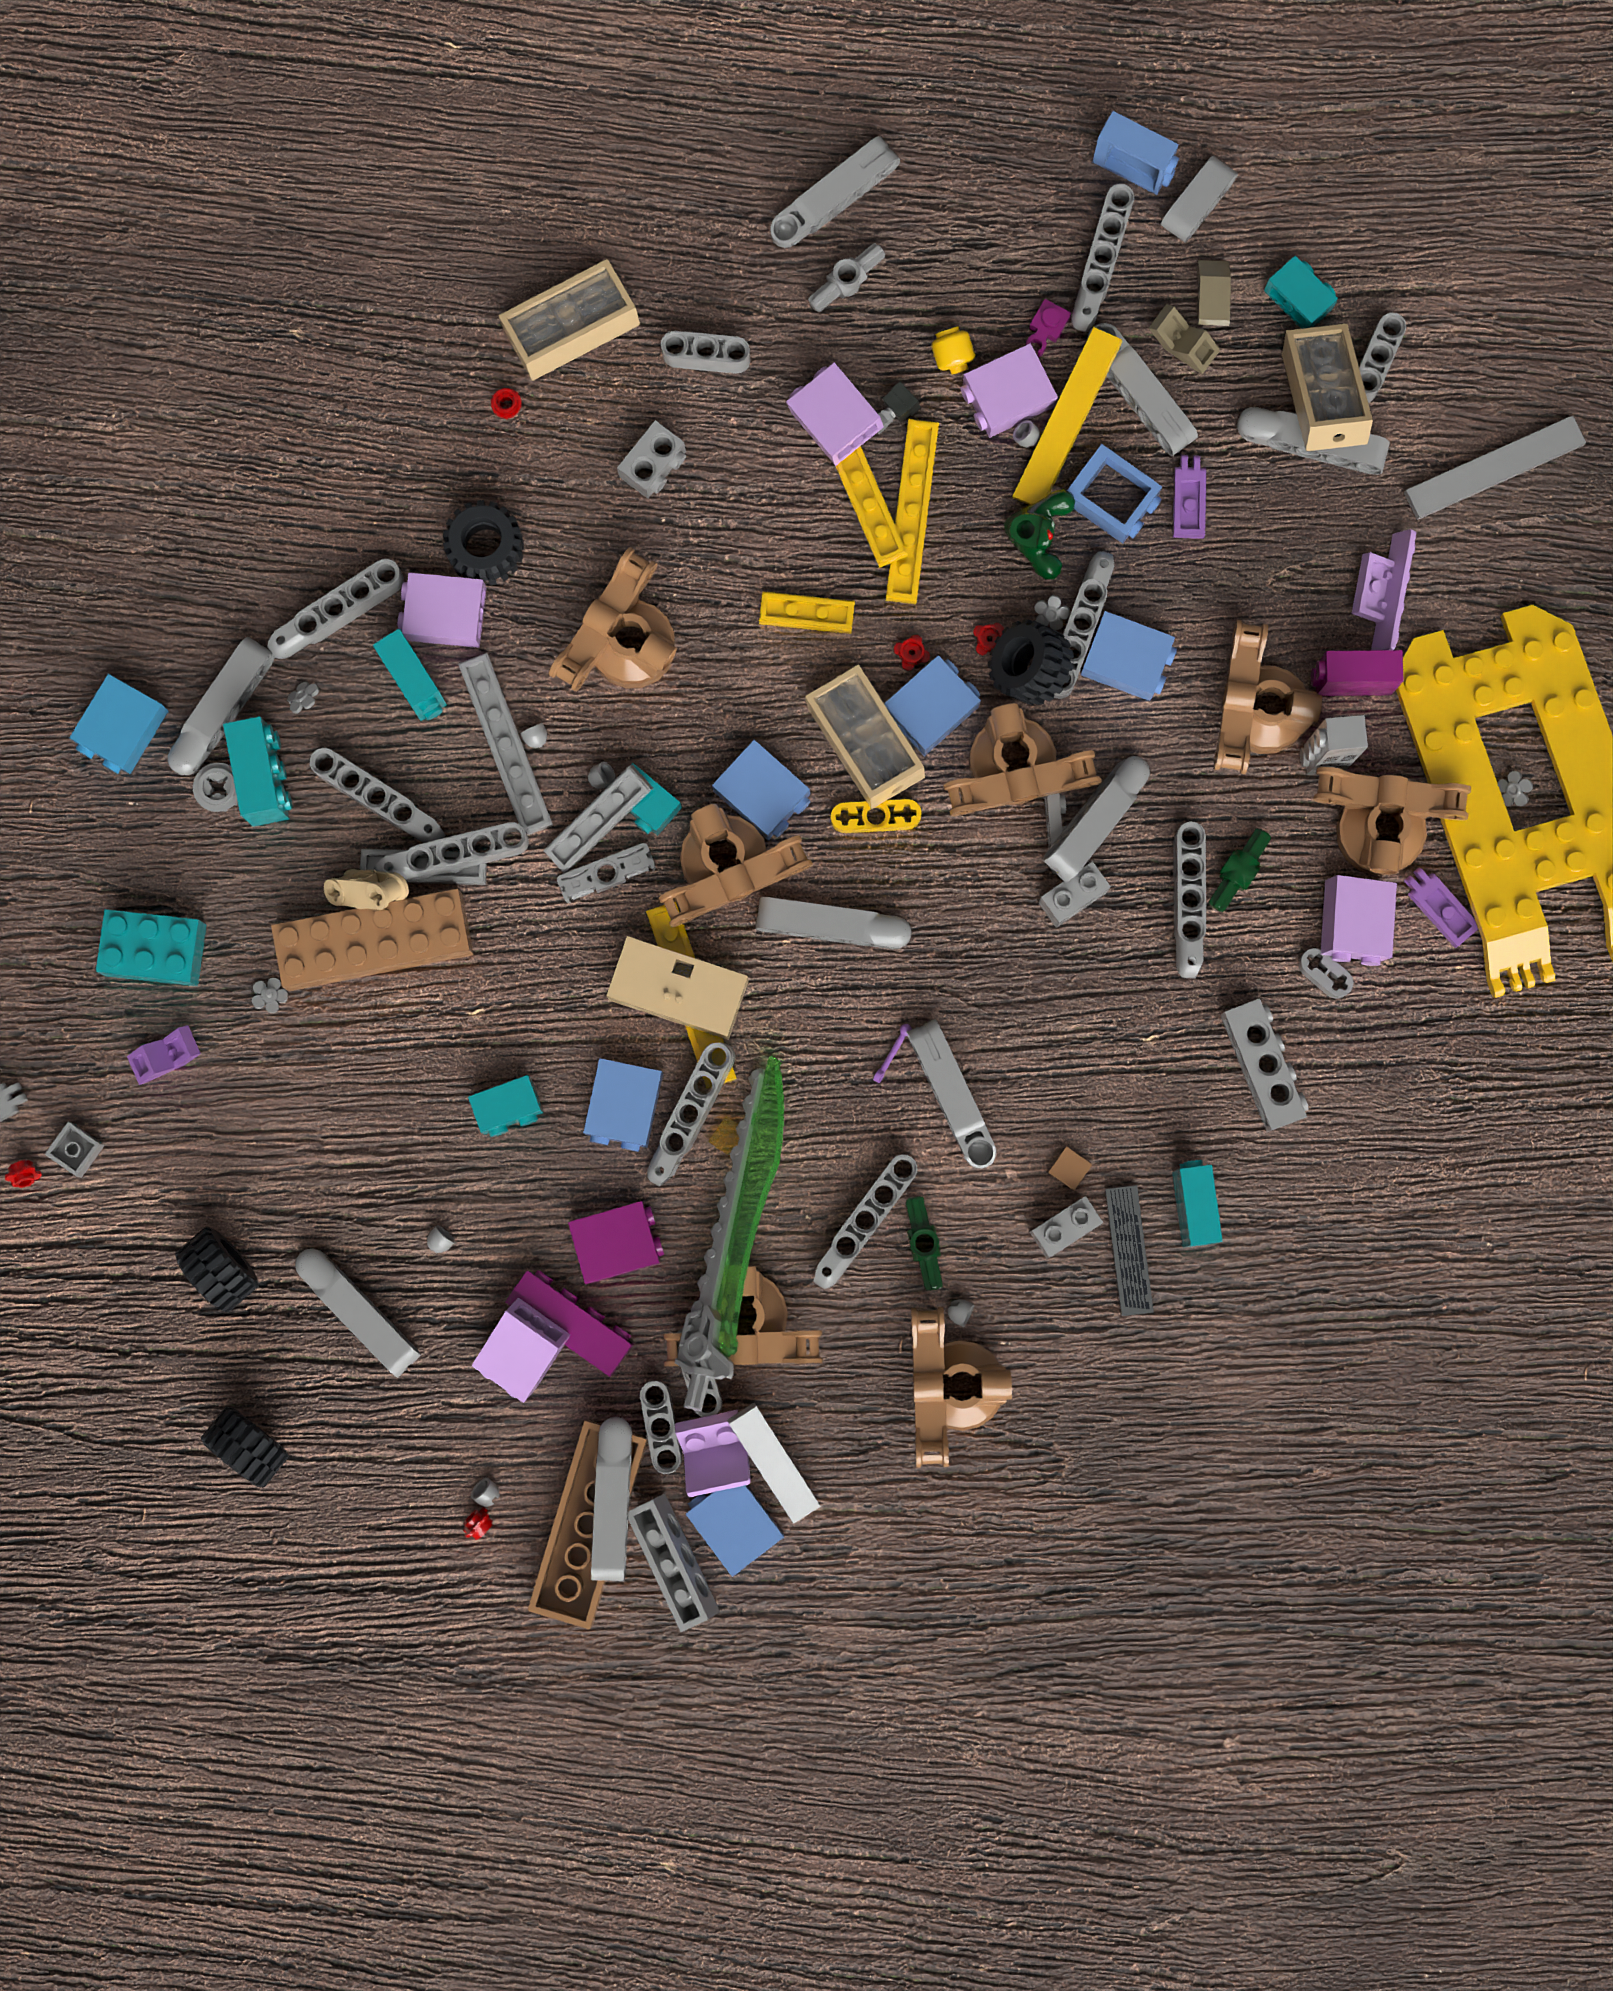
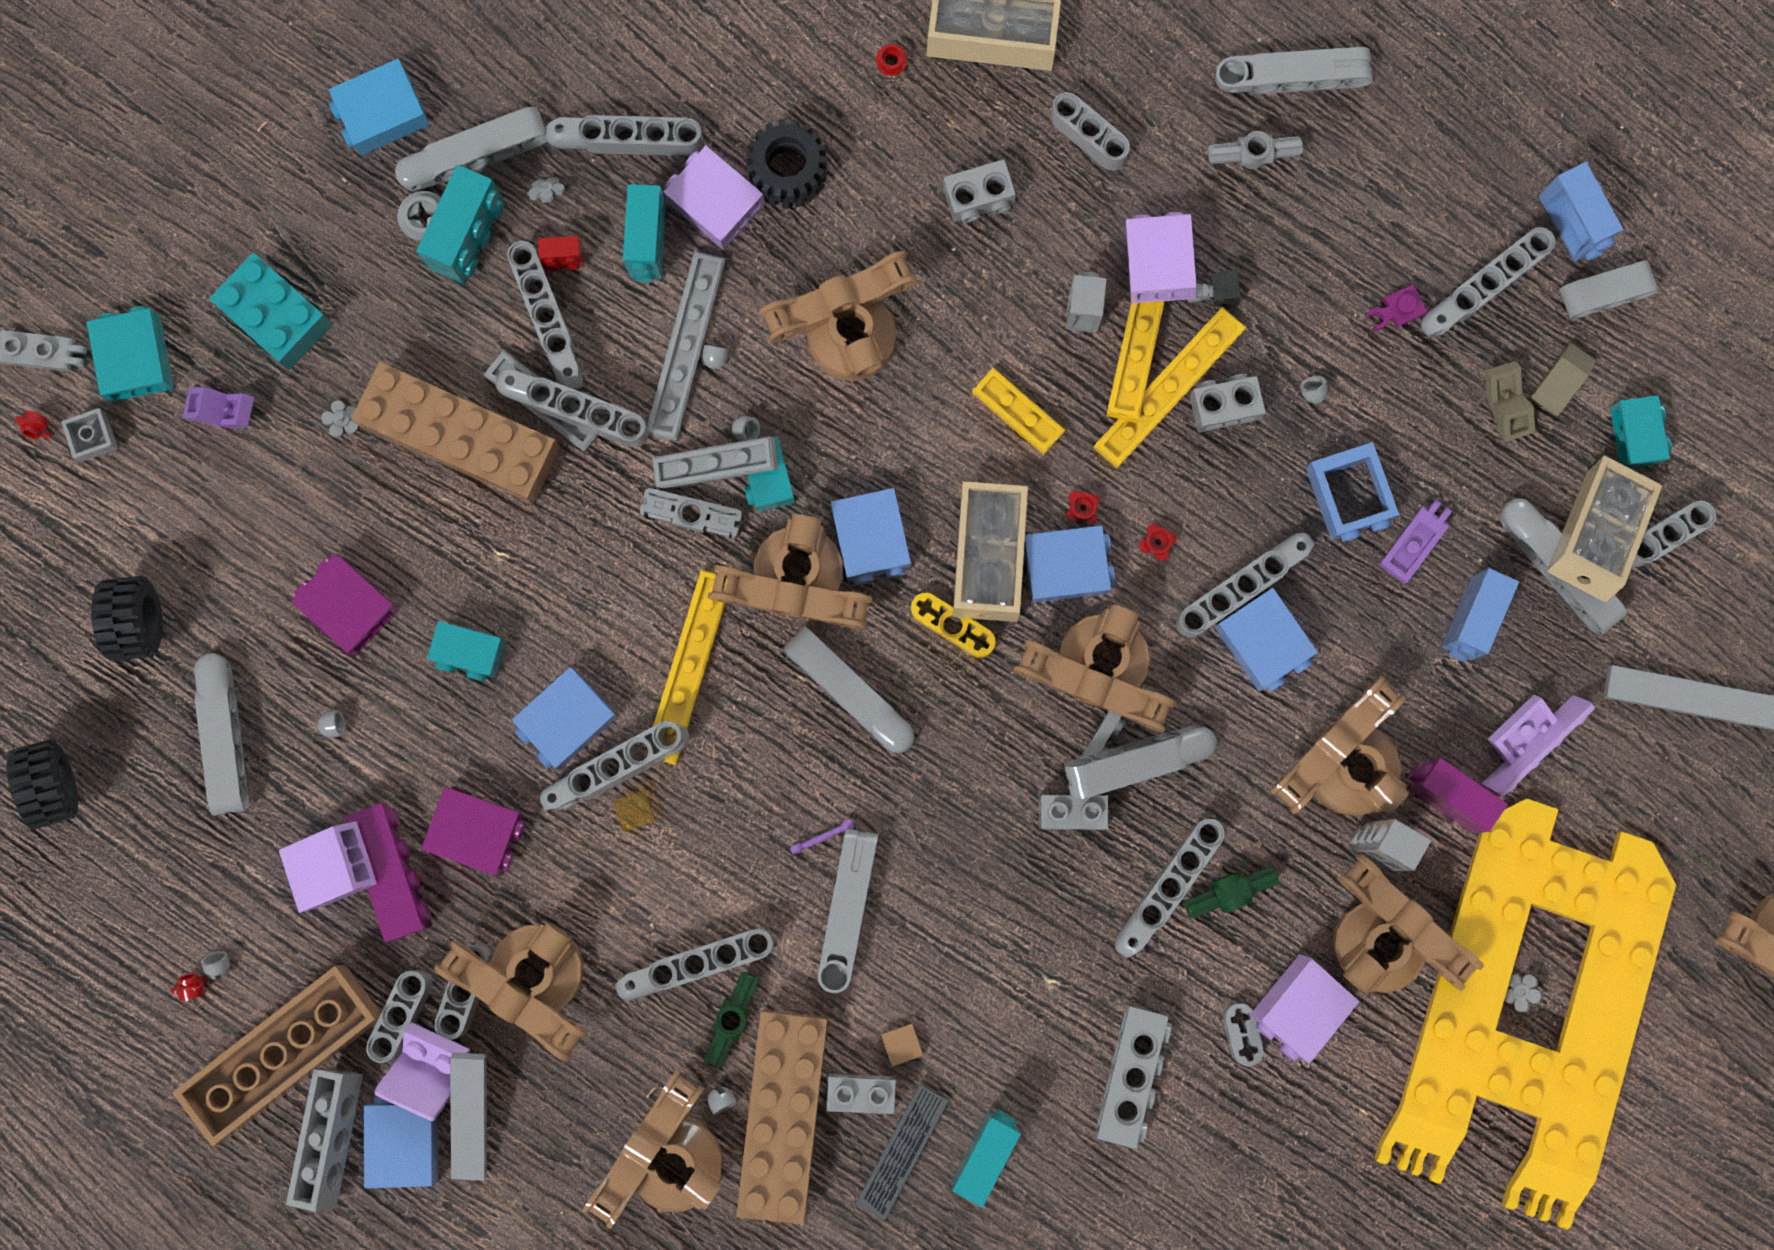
camera: 35 degrees right, 0 degrees up
tan piece [324,869,409,910] -> none
light grey piece [591,1417,632,1582] -> none
tan brick [607,936,749,1040] -> none
piece [675,1056,784,1411] -> none
yellow head [931,326,975,375] -> none
lavender brick [960,343,1058,438] -> none
black tyre [988,619,1074,705] -> none
dark green head [1003,489,1075,580] -> none
yellow tile [1013,327,1122,505] -> none
light grey plant [1035,595,1070,630] -> none
light grey piece [1087,323,1198,456] -> none
medium lavender hinge [1404,868,1478,948] -> none
none -> teal brick [86,306,174,403]
none -> magenta brick [291,553,400,657]
none -> red piece [538,236,585,271]
none -> medium nougat brick [736,1009,828,1225]
none -> light grey brick [1065,272,1107,333]
none -> light grey brick [1189,374,1266,433]
none -> medium blue brick [1441,568,1519,662]

